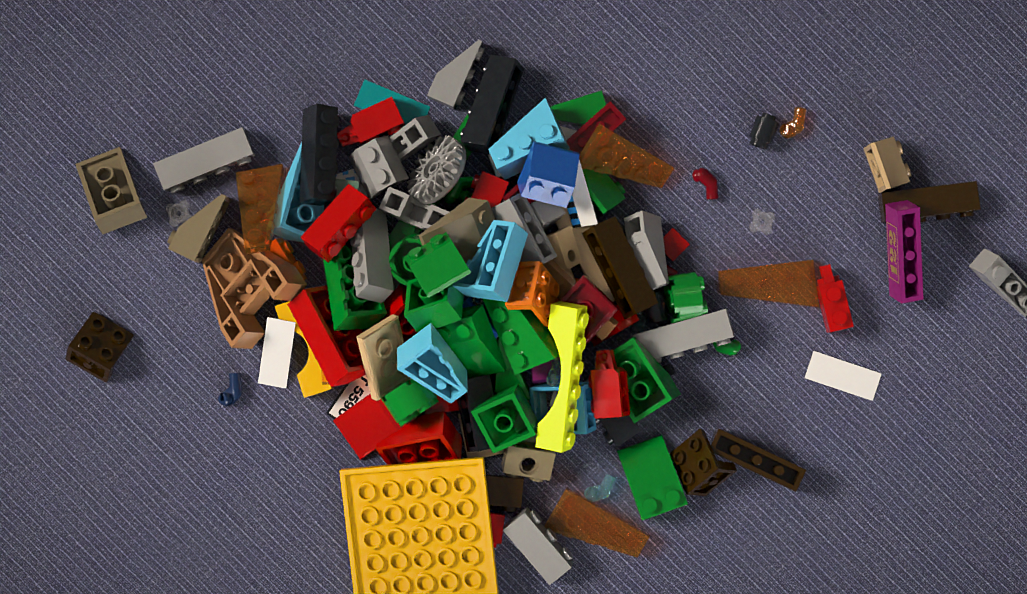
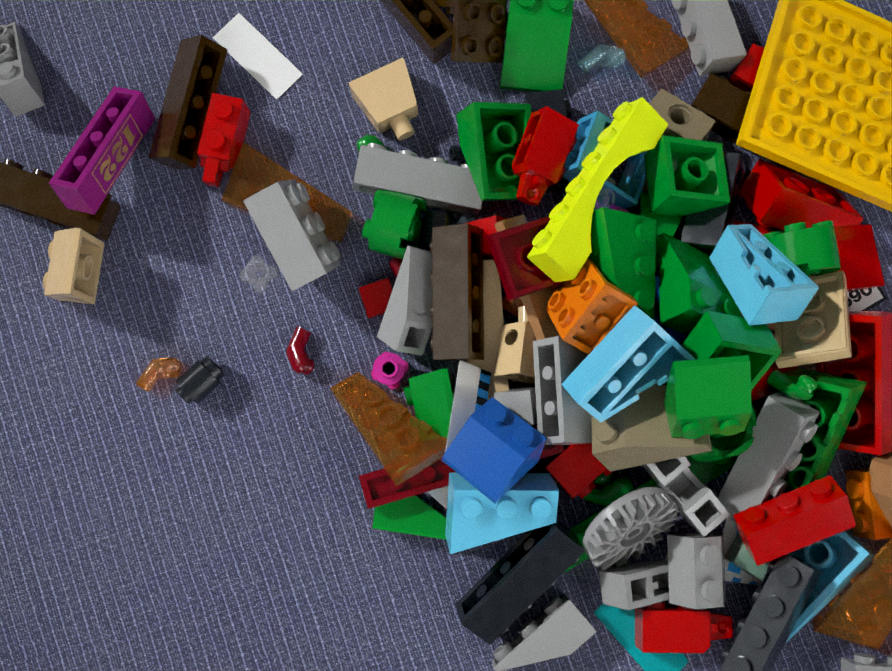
camera: 155 degrees left, 5 degrees down
none -> dark brown brick [148,35,228,170]
none -> light grey brick [243,179,341,291]
none -> tan torso [348,58,418,141]
none -> dark pink brick [371,352,409,389]
none -> green arm [767,369,818,400]

